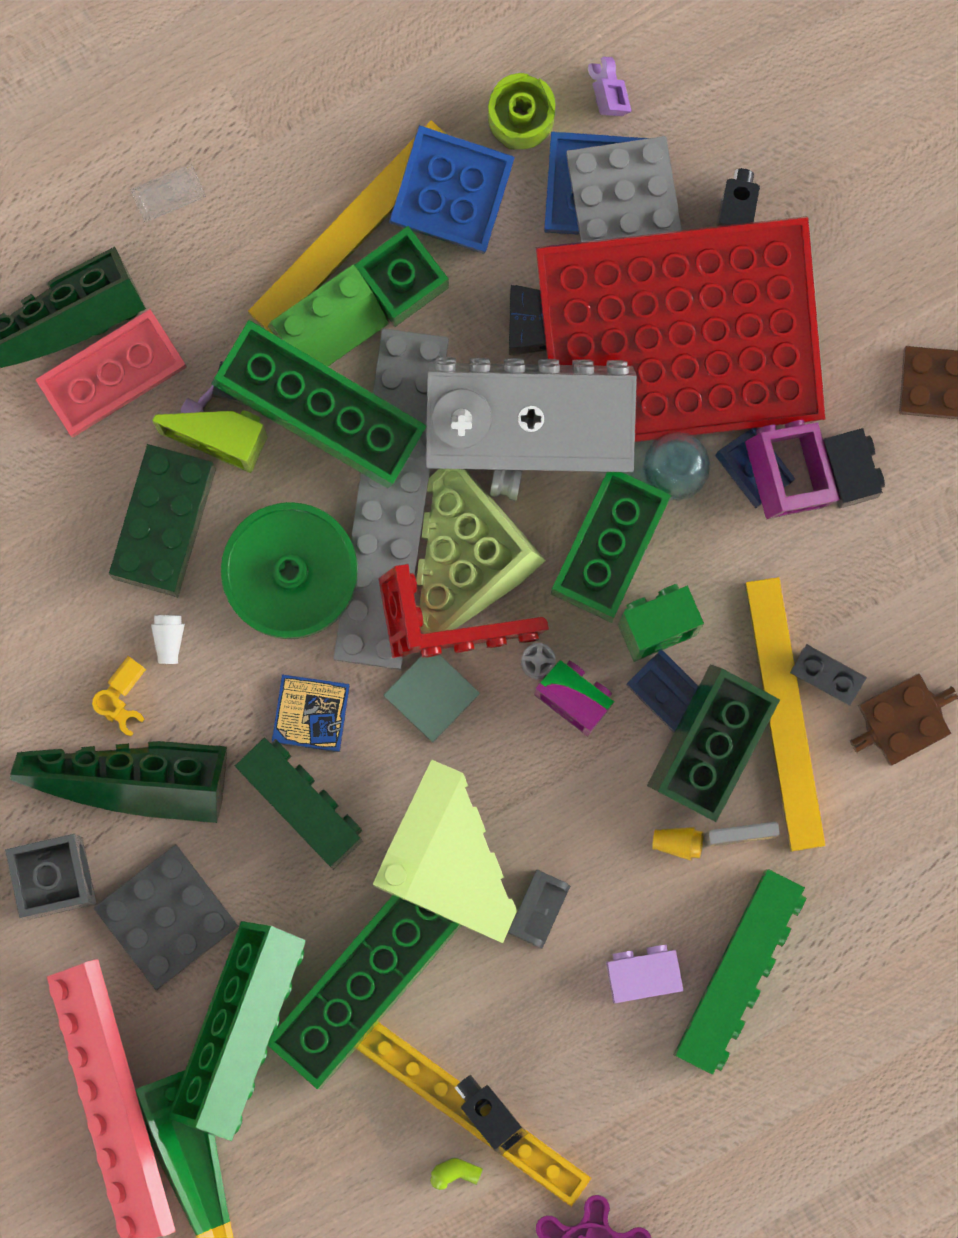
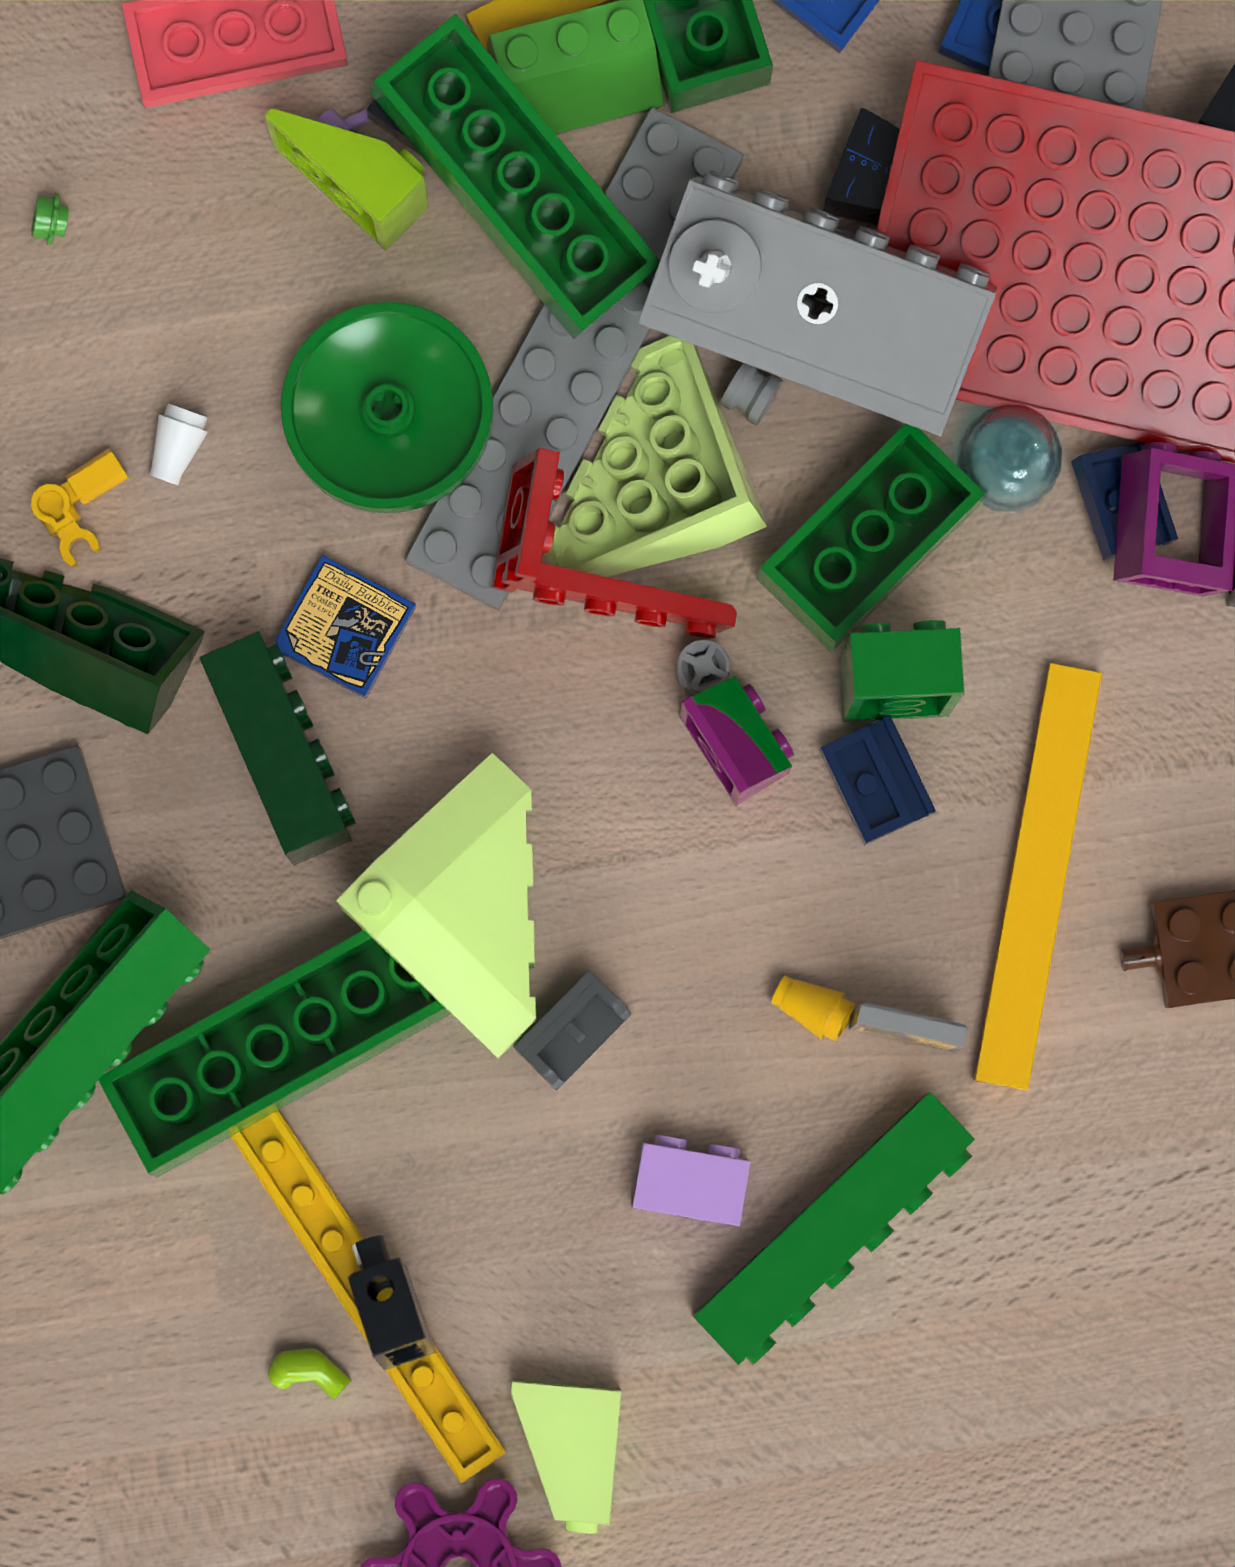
camera: 20 degrees right, 0 degrees up
dark green brick [109,444,216,598] -> none
sand green tile [384,655,480,743] -> none
dark green brick [647,664,780,822] -> none
black hinge [790,644,867,706] -> none
none -> bright green plate [31,193,69,245]
none -> yellowish green slope [511,1380,621,1534]

